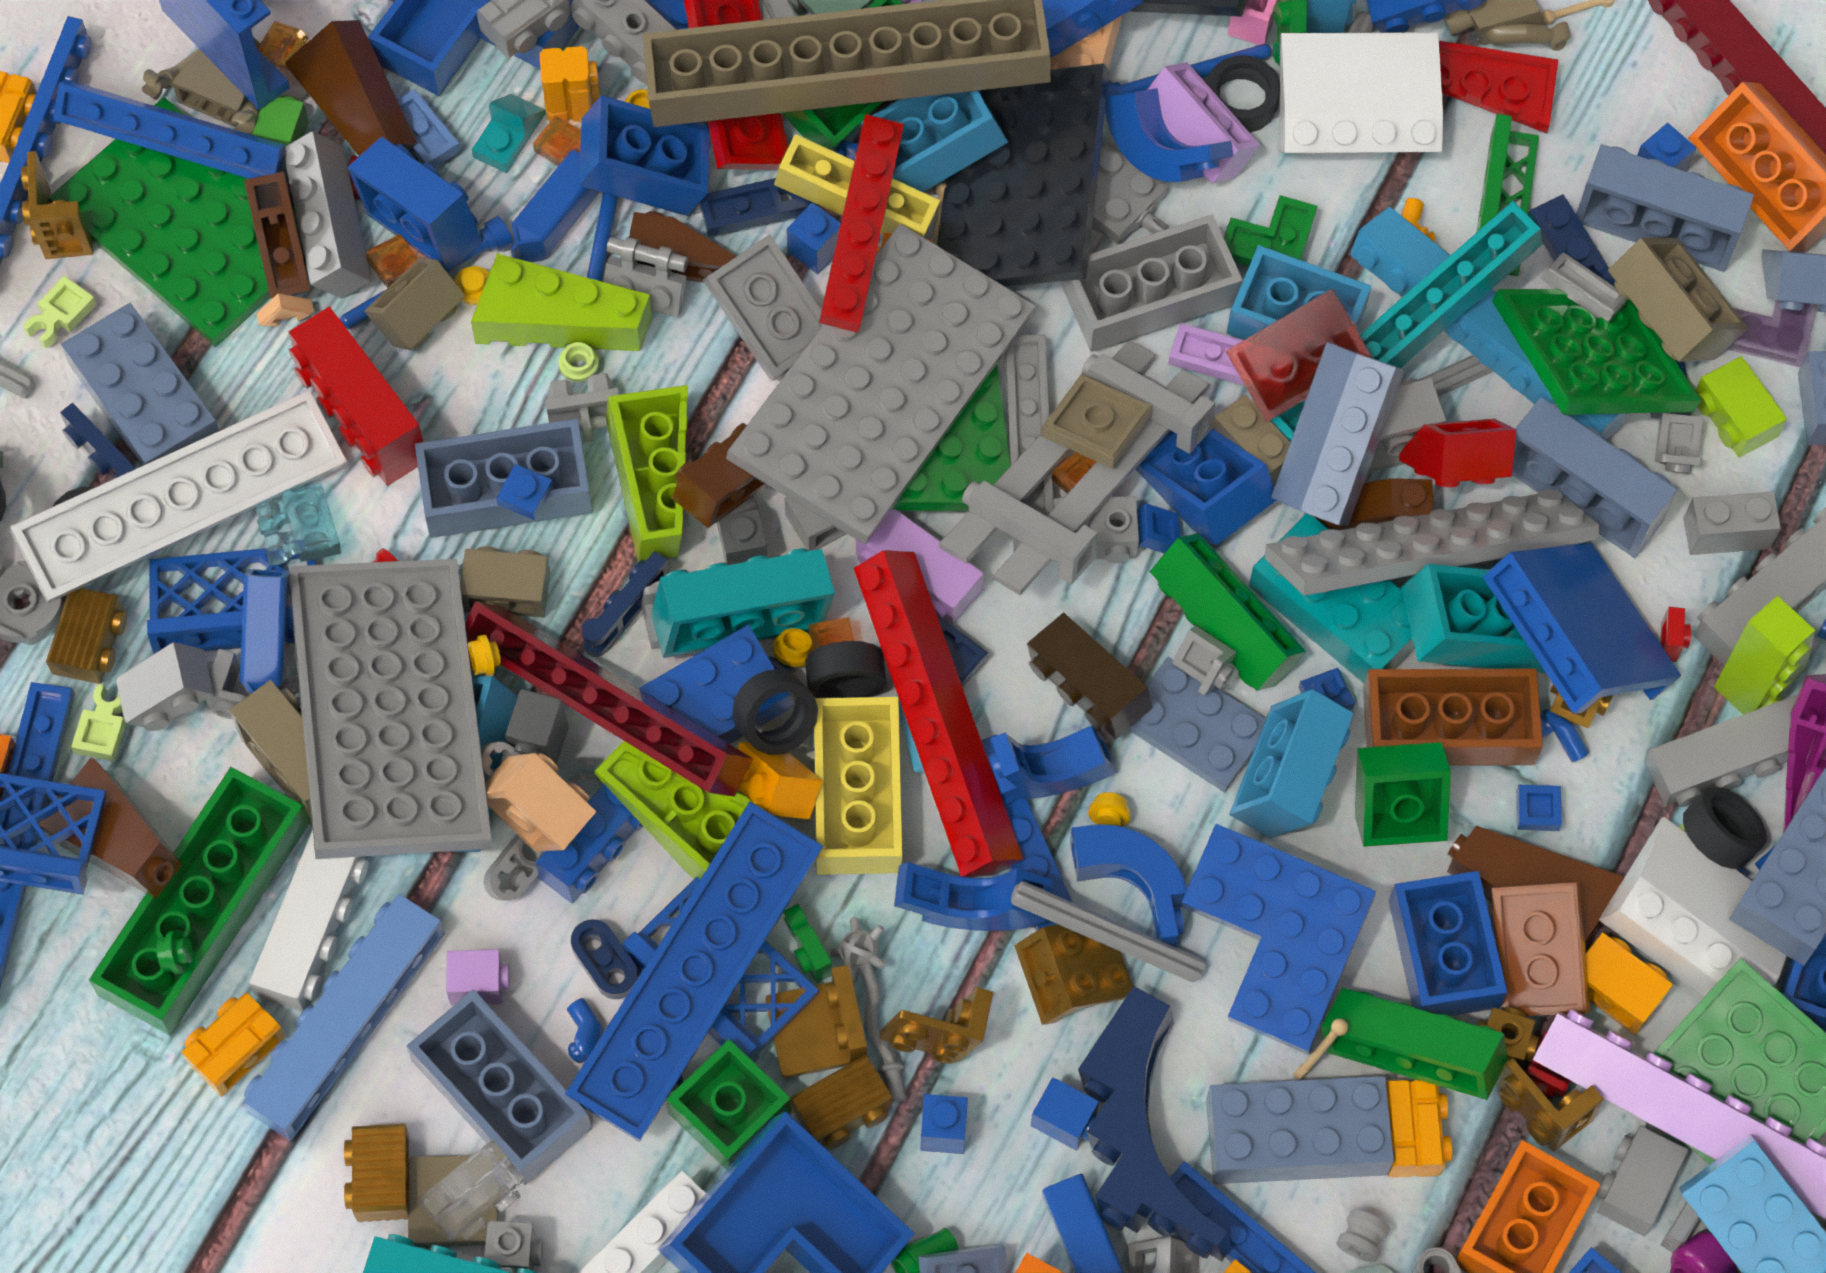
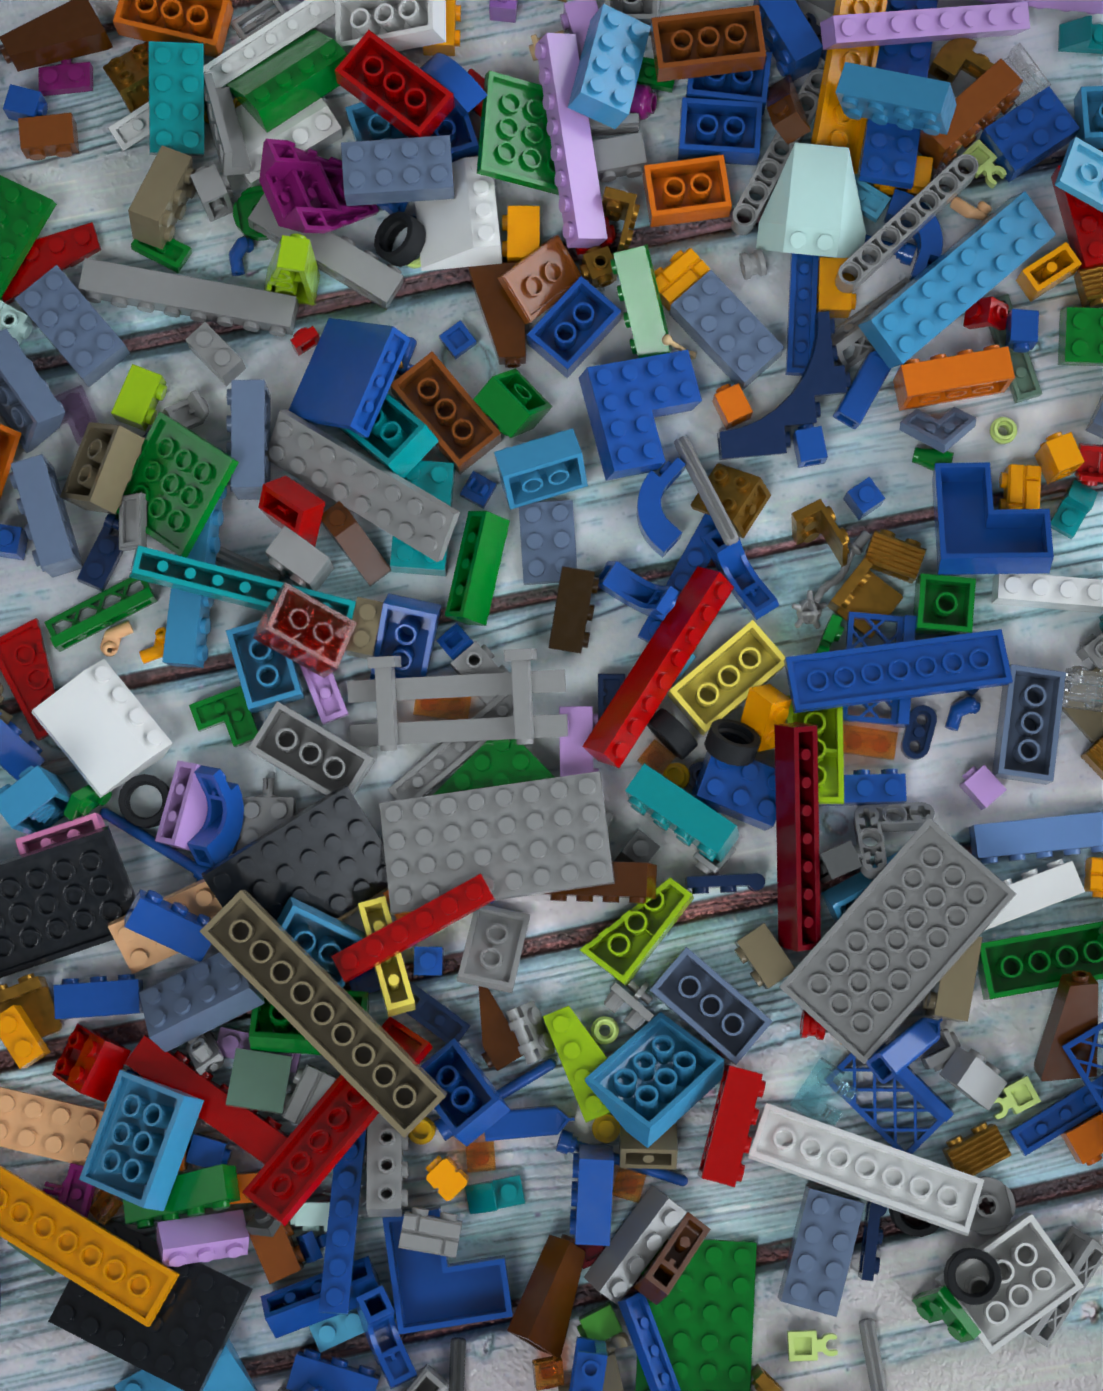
camera: 130 degrees left, 15 degrees up
light nougat tile [256,293,314,327] -> none
medium blue plate [397,89,460,168] -> none
yellow plate [468,635,500,677] -> none
light nougat brick [485,753,597,852] -> none
blue plate [496,464,553,521] -> none
dark tan plate [1041,374,1153,469] -> none
yellow plate [1088,792,1131,827] -> none
light grey bracket [1172,625,1237,696] -> none
sand blue slope [1271,342,1405,525] -> none
none -> light nougat arm [100,620,134,657]
none -> dark azure slope [585,1012,725,1148]
none -> orange brick [712,383,753,430]
none -> clear orange plate [843,724,898,761]

